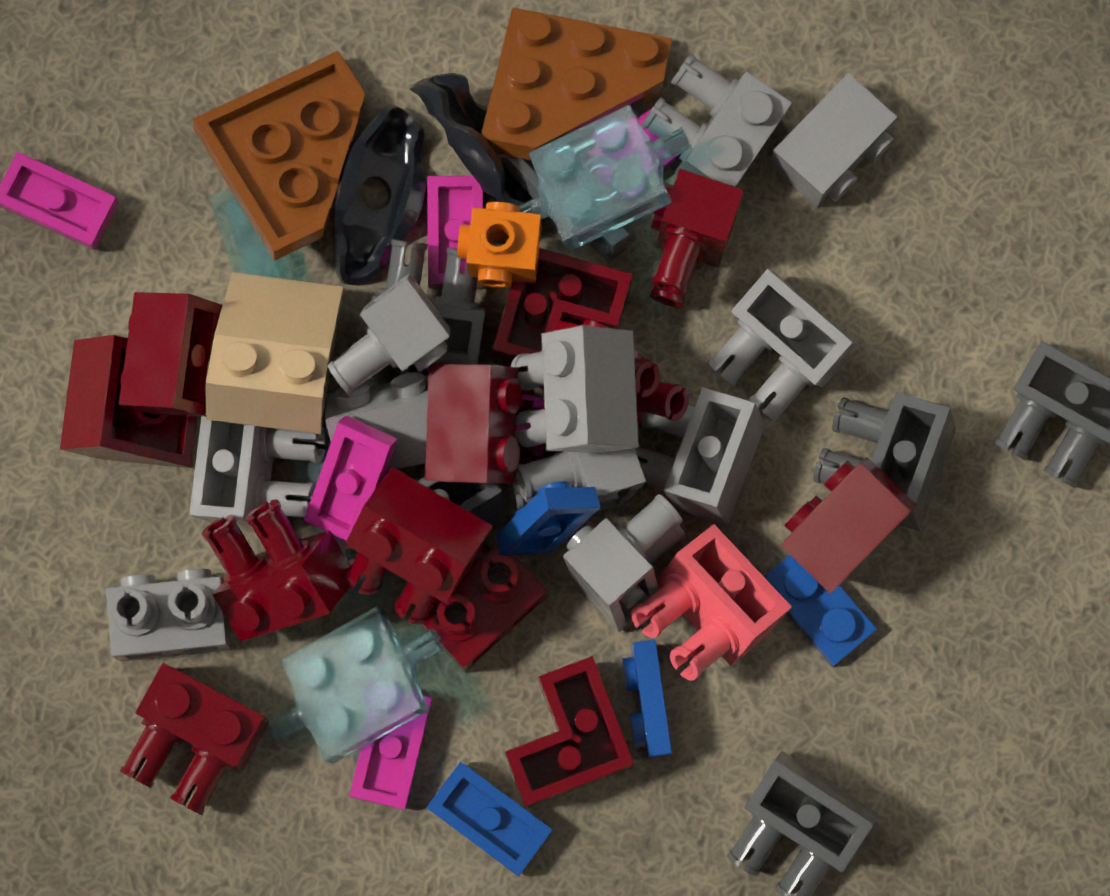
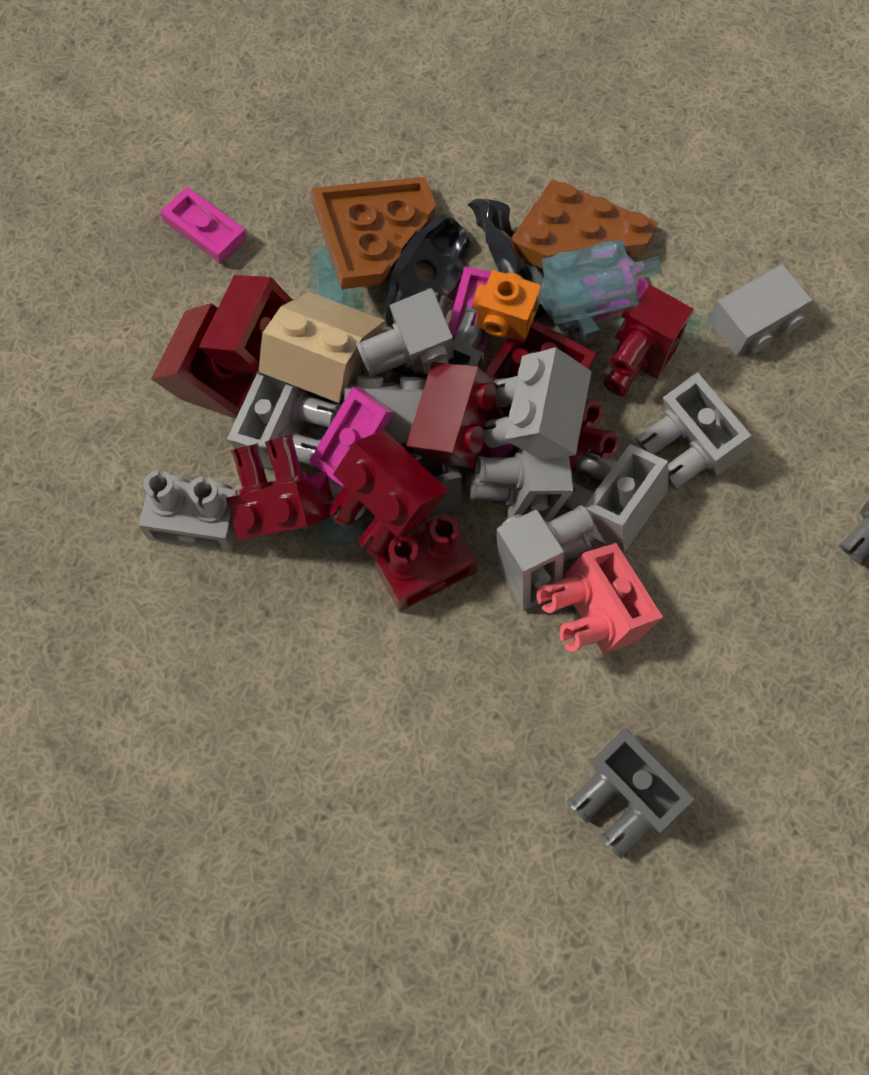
camera: 15 degrees right, 10 degrees down
dark red brick [120,663,270,815] -> none
clear light blue plate [269,607,444,764] -> none
dark pink plate [349,685,433,811] -> none
blue plate [426,761,553,877] -> none
blue plate [496,481,600,555] -> none
dark red brick [505,656,634,809] -> none
blue plate [622,639,672,760] -> none
light grey brick [640,53,791,187] -> none
blue plate [764,555,877,667] -> none
dark red brick [781,457,917,594] -> none
dark grey brick [813,392,956,531] -> none

